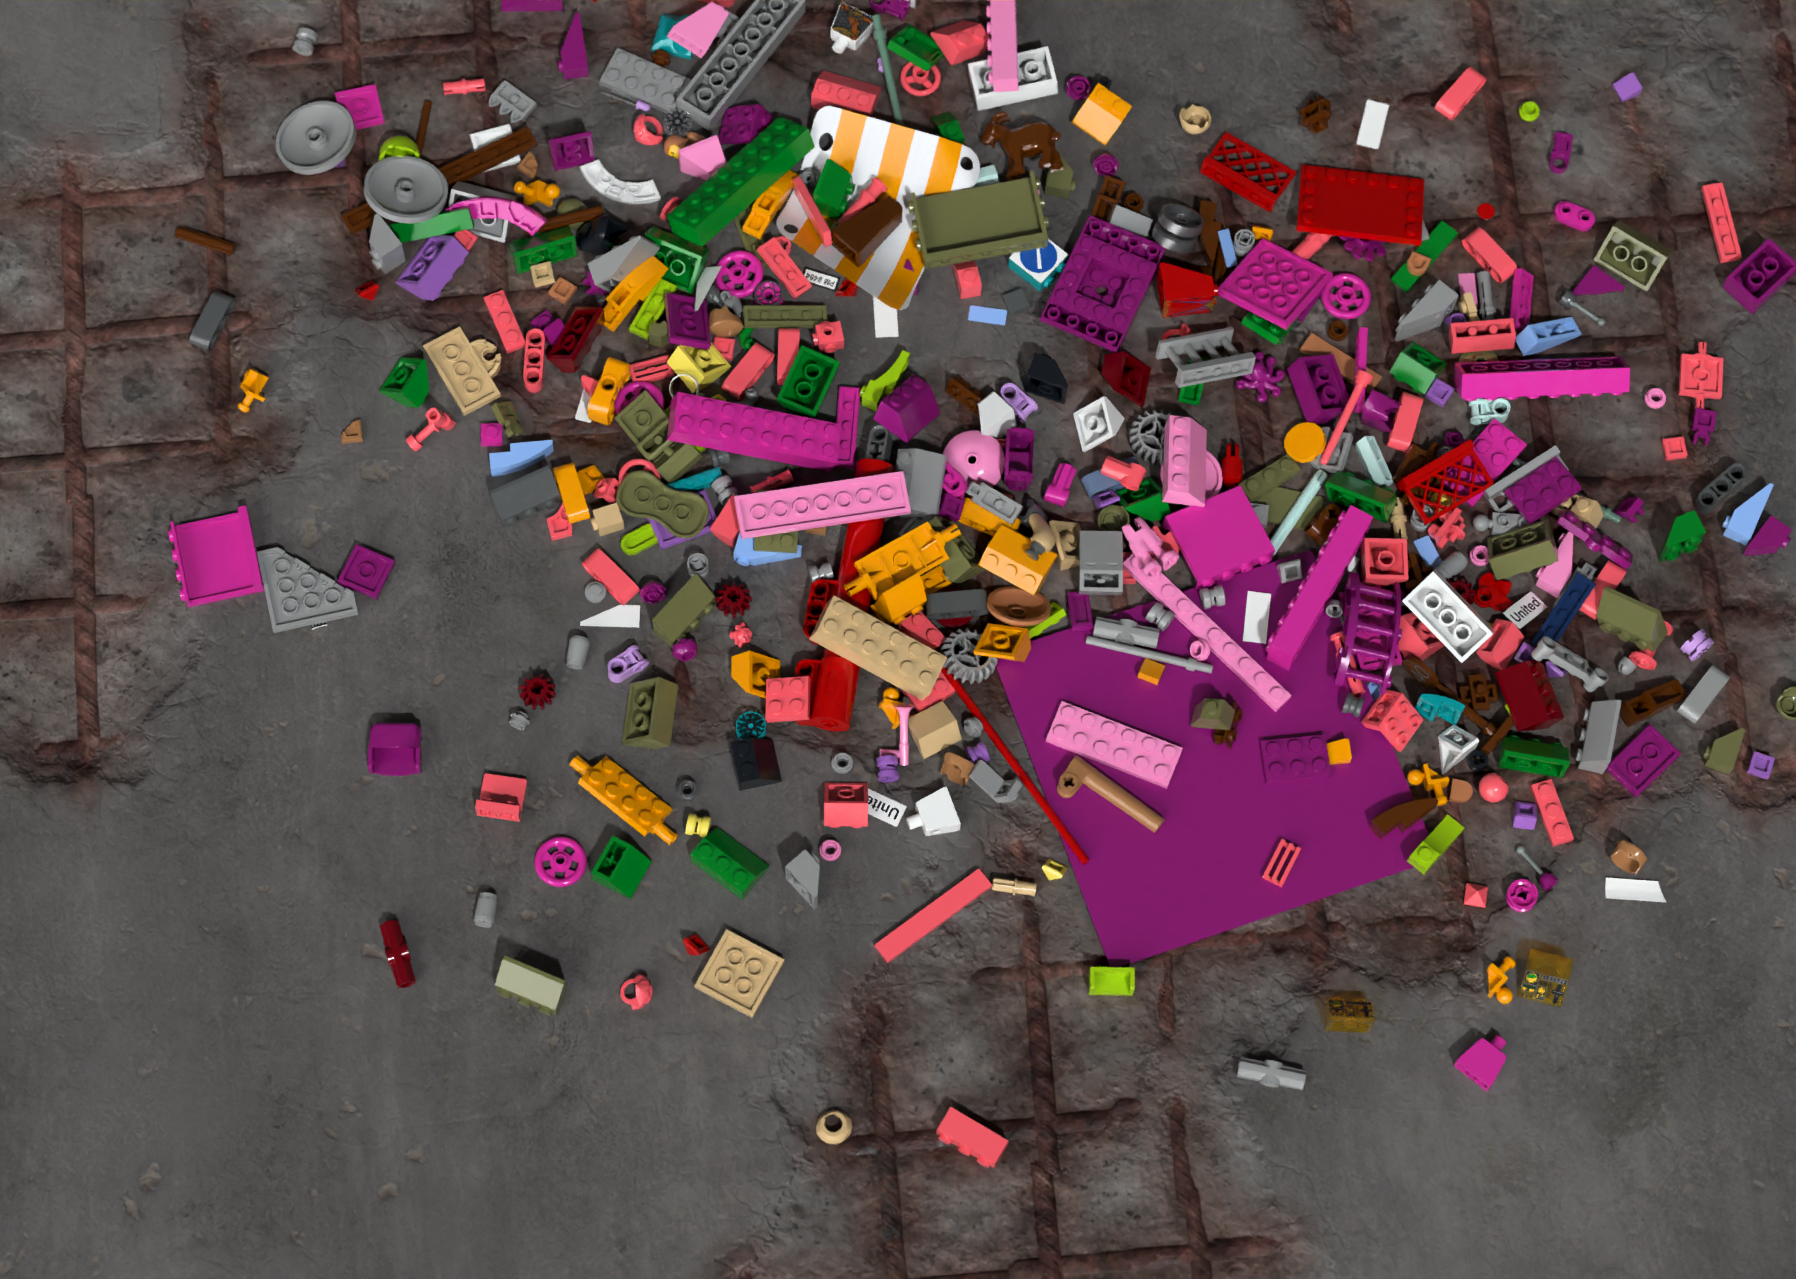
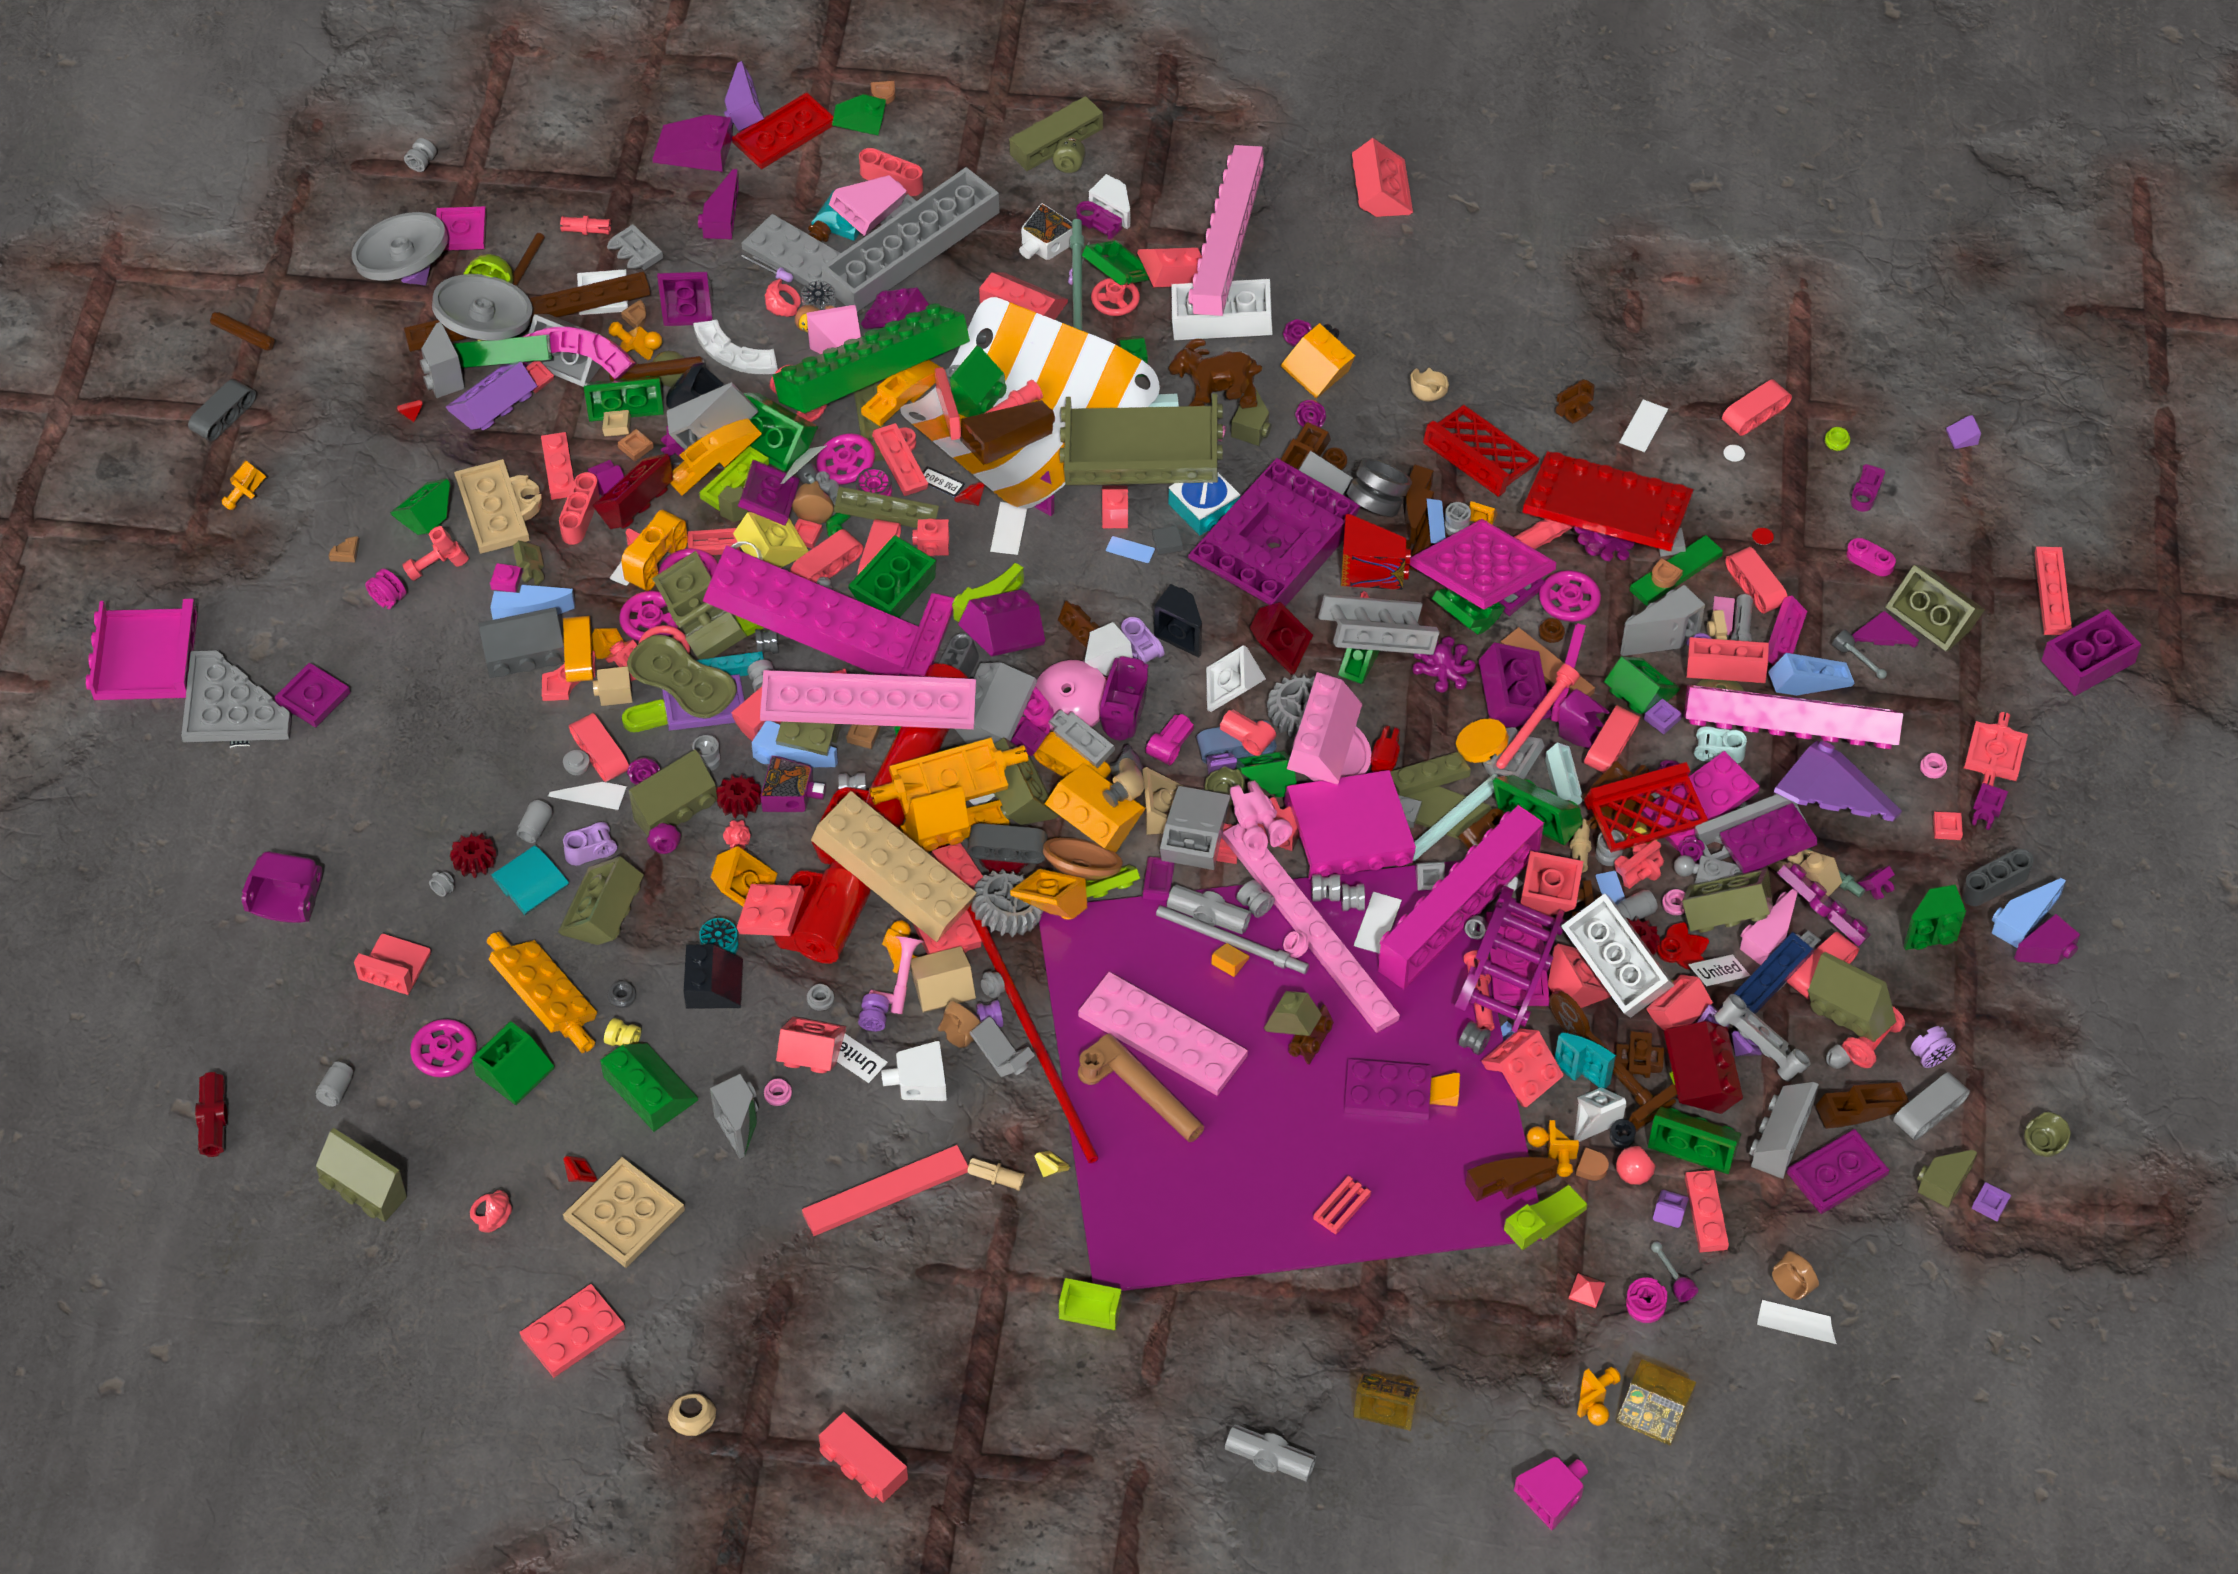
camera: 15 degrees right, 15 degrees down
none -> dark pink wheel [365,568,406,609]
none -> teal slope [491,845,569,916]
none -> coral plate [520,1284,625,1378]
none -> dark pink plate [619,591,678,641]
none -> torso [761,755,826,812]
none -> light grey wheel [1341,884,1365,911]
none -> magenta plate [1678,836,1705,862]
none -> white sticker [1724,445,1745,462]
none -> medium lavender slope [1774,741,1902,821]

